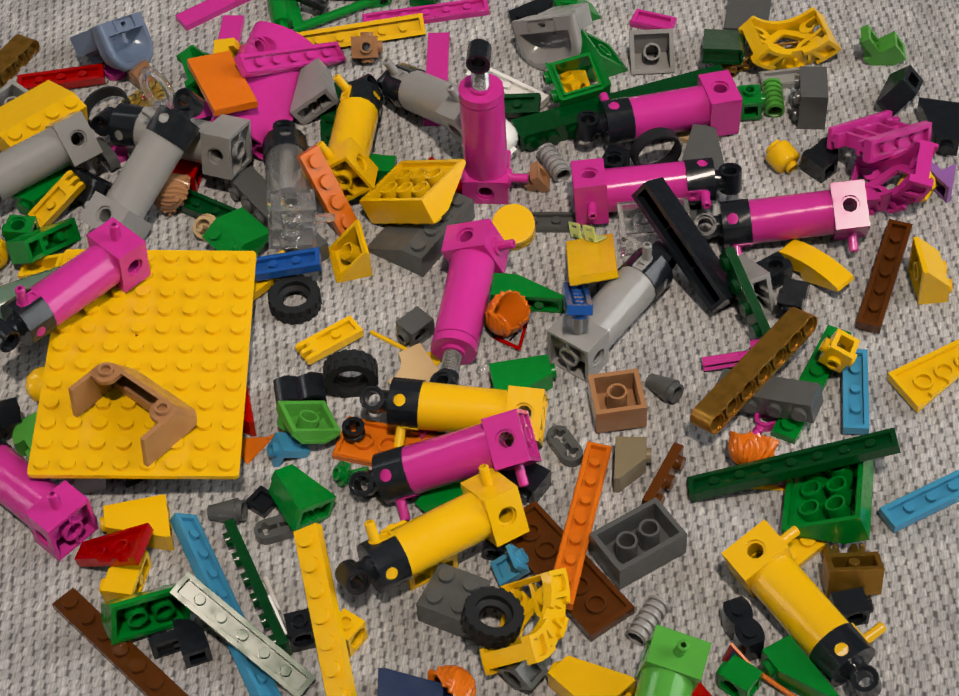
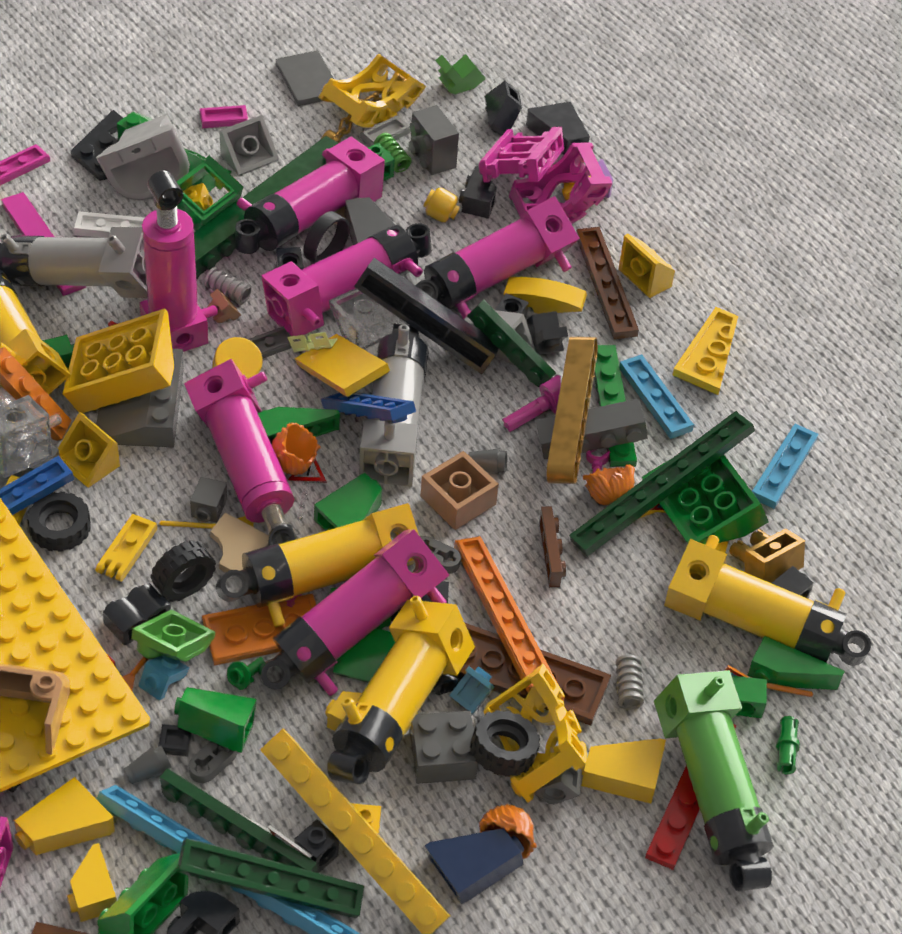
camera: 40 degrees left, 0 degrees up
red wing [74,523,153,567] -> none
black bush [342,417,365,443] -> none
dark grey brick [589,497,687,590] -> none
dark tan slope [614,436,652,493] -> none
dark green piece [702,29,745,65] -> none
black brick [722,596,765,661] -> none
yellow brick [818,328,860,373] -> none

